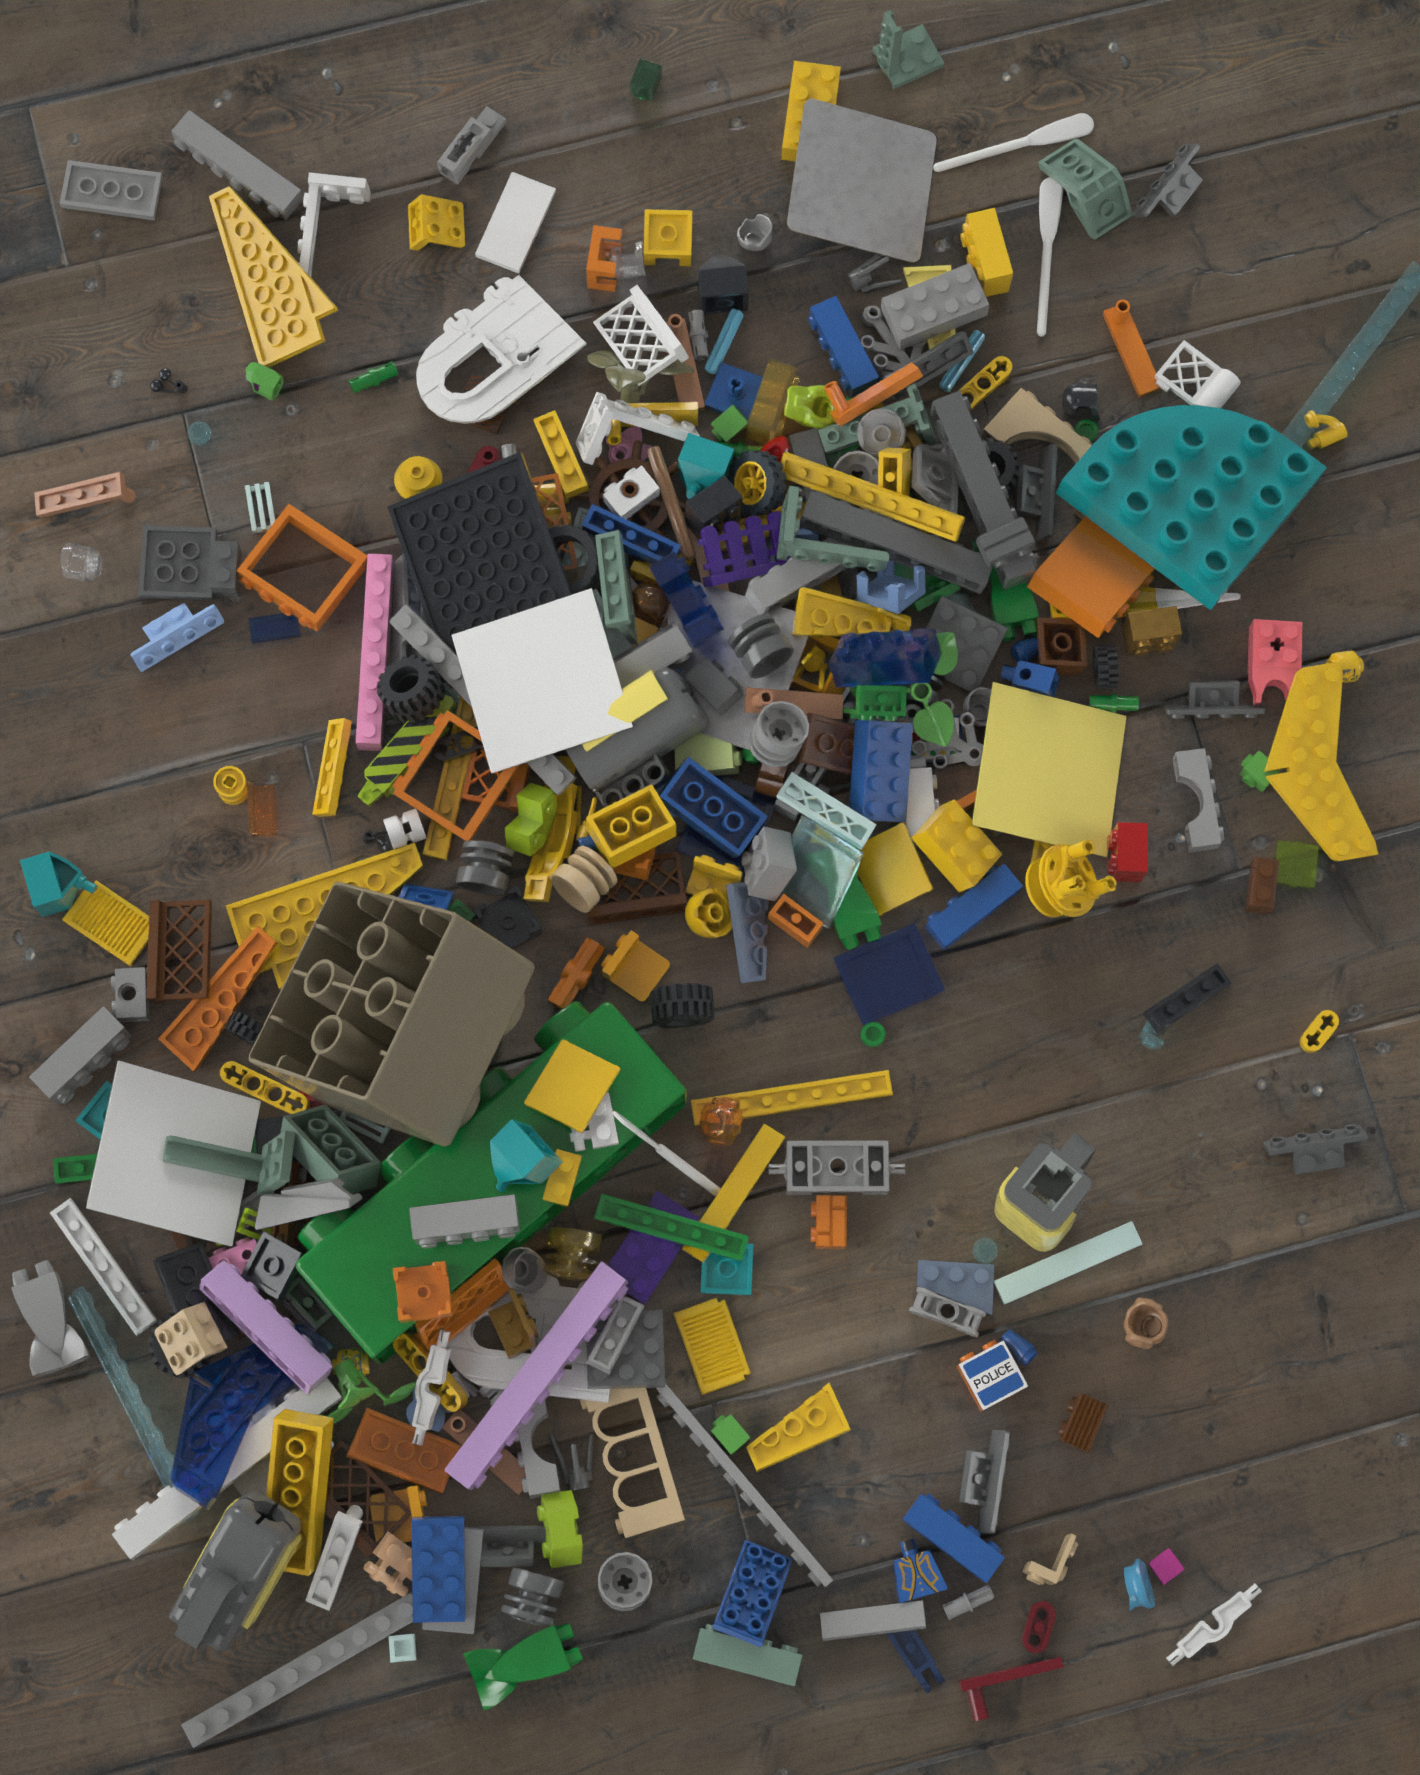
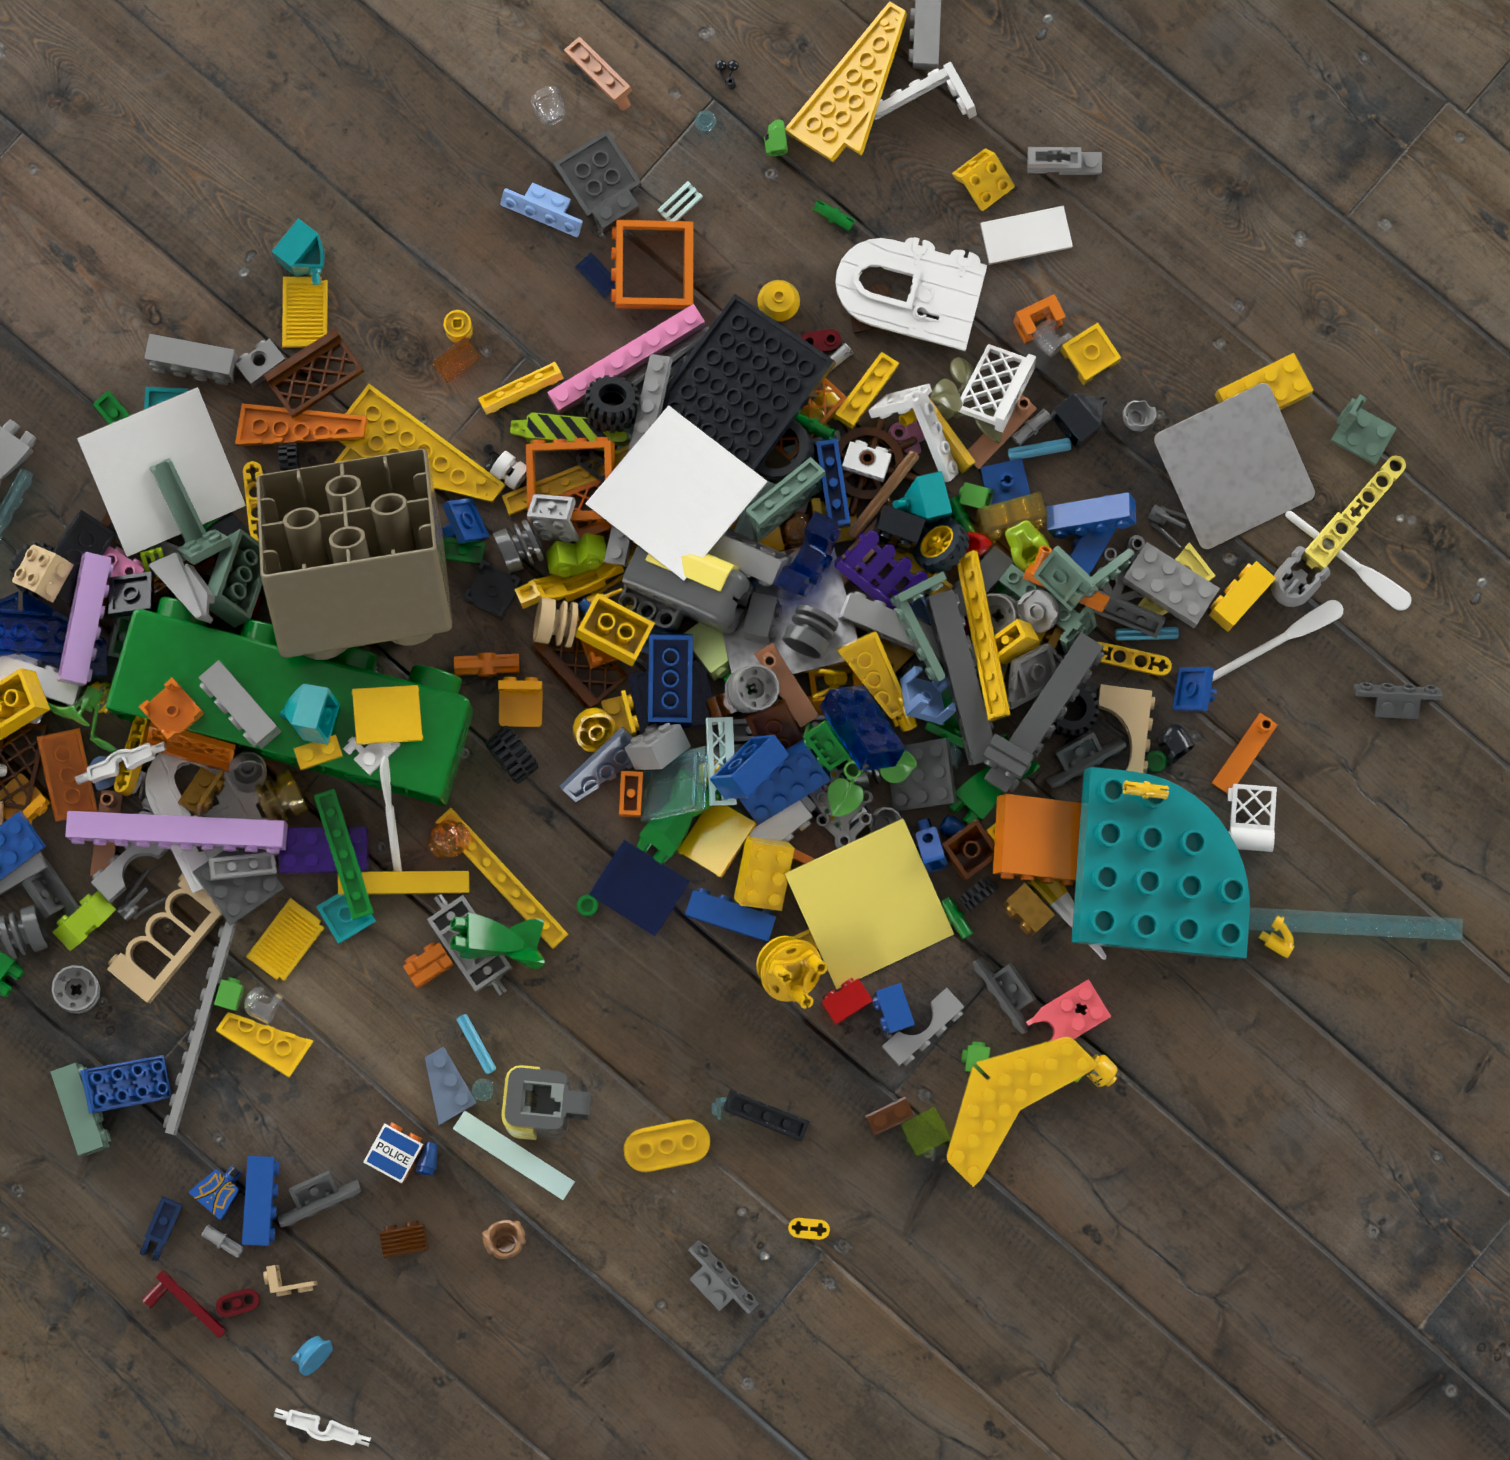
camera: 55 degrees right, 5 degrees up
white tile [50,1198,158,1336] -> none
clear green brick [630,58,662,101] -> none
light grey tile [820,1600,926,1641] -> none
light grey piece [908,1287,986,1337] -> none
sand green bracket [1038,138,1133,240] -> none
dark pink tile [1147,1548,1185,1585] -> none
none -> clear helmet [244,987,284,1024]
none -> green hips [450,913,545,970]
none -> medium azure axle [457,1014,496,1074]
none -> light grey bracket [527,494,580,543]
none -> yellow tile [624,1119,710,1172]
none -> blue brick [710,735,789,799]
none -> green pin [795,413,835,440]
none -> blue brick [872,983,915,1035]
none -> sand green bracket [1033,546,1136,611]
none -> brick [1046,492,1136,539]
none -> yellow pin [1123,780,1169,800]
none -> blue tile [1172,667,1217,711]
none -> light yellow piece [1271,455,1406,607]

